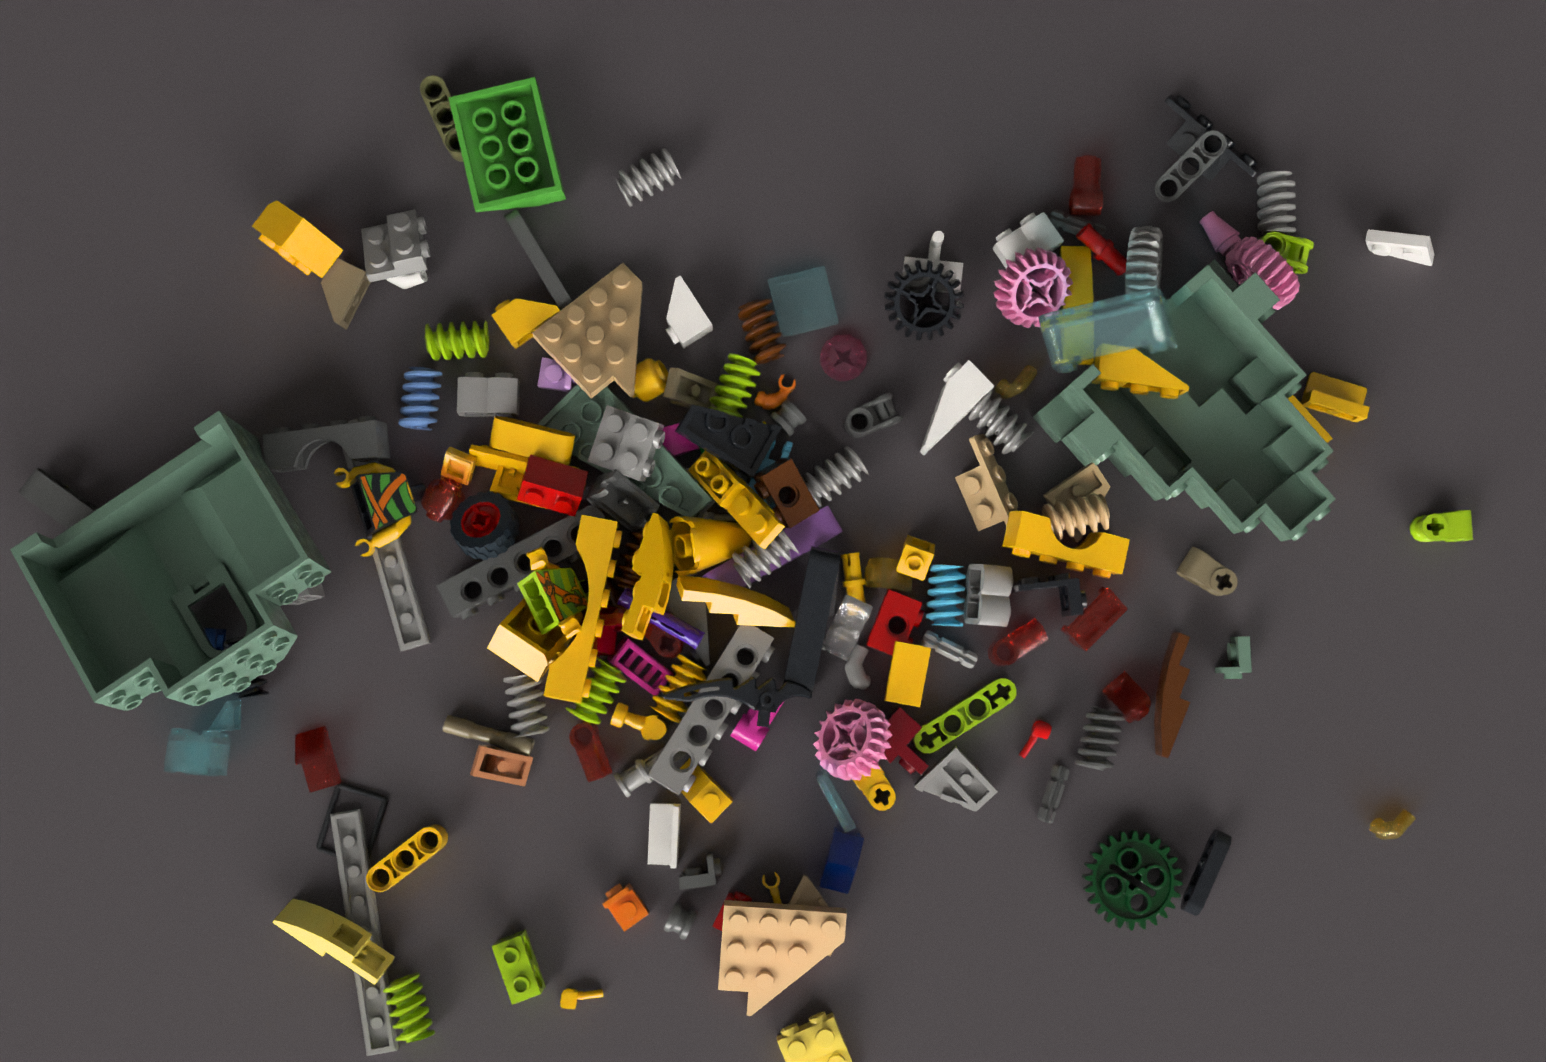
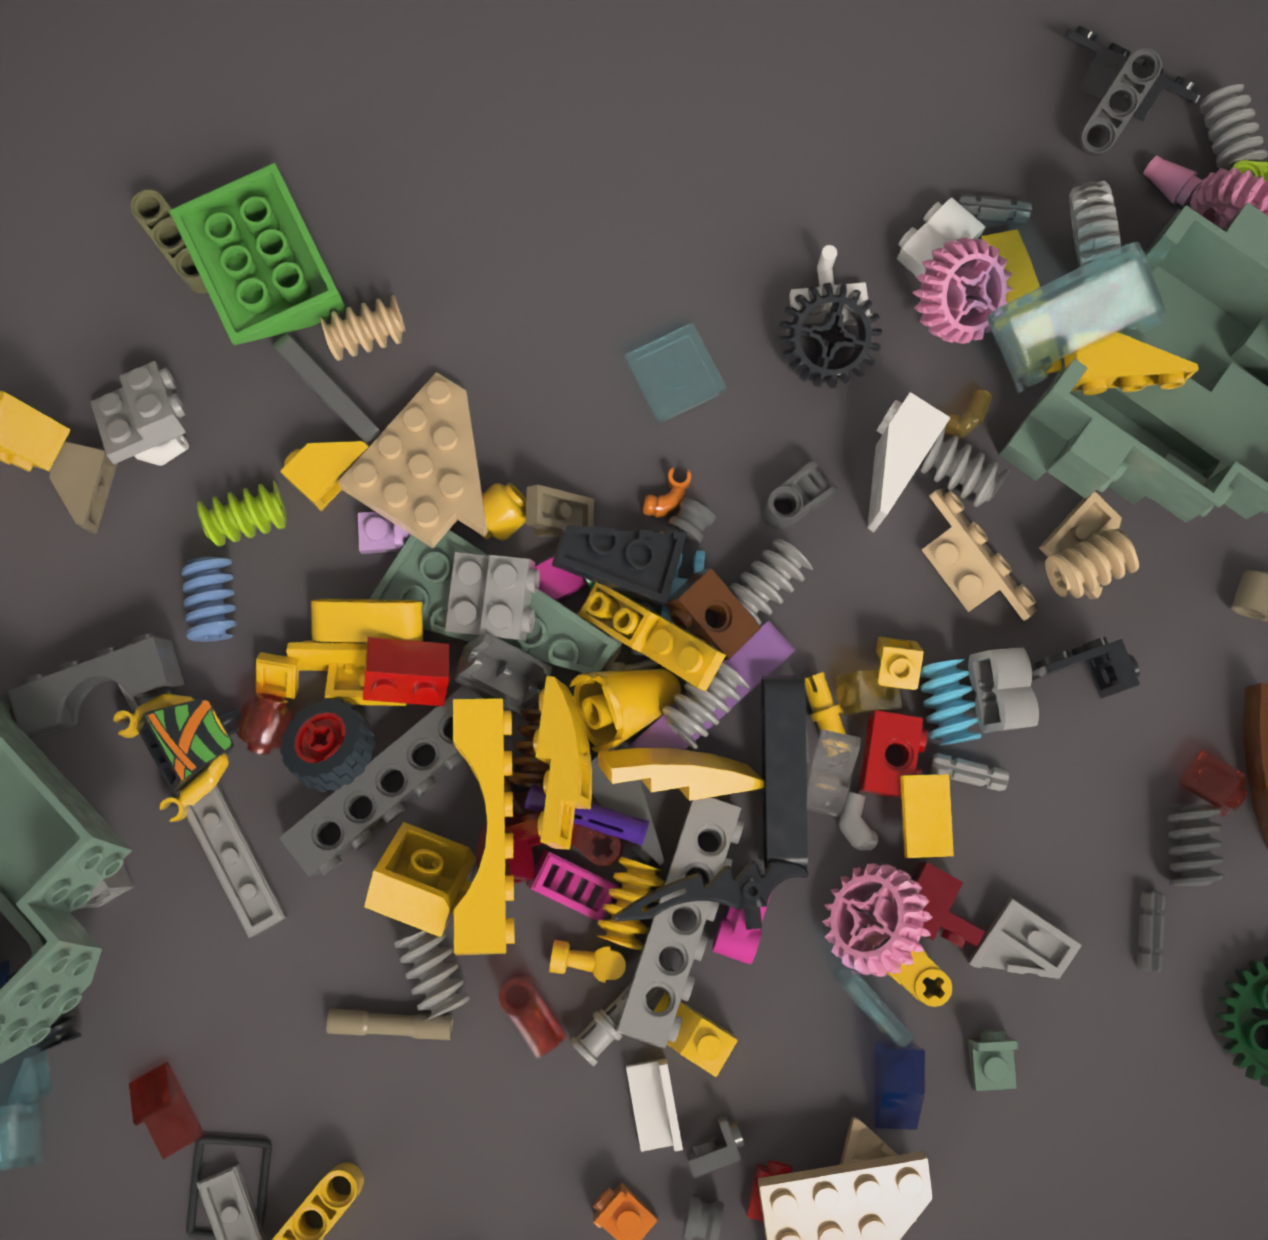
camera: 15 degrees left, 5 degrees down
light grey brick [457,372,520,418] -> none
nougat slope [470,744,533,786] -> none
torso [517,547,589,639] -> none
lime piece [565,657,627,724] -> none
light grey piece [615,148,681,207] -> none
white slope [665,275,713,349] -> none
lime piece [708,353,761,418] -> none
reddish brown piece [738,299,786,365] -> none
yellow hand [762,872,782,904] -> none
clear pink gear [820,334,867,381] -> none
lime beam [913,678,1017,754] -> none
clear red piece [988,618,1049,666] -> none
yellow arch [1002,511,1130,579] -> none
red hand [1019,720,1052,759] -> none
clear red hinge [1060,587,1128,651] -> none
clear red piece [1069,155,1103,216] -> none
red pin [1076,223,1127,276] -> none
none -> tan piece [320,294,406,361]
none -> sand green bracket [968,1030,1019,1091]

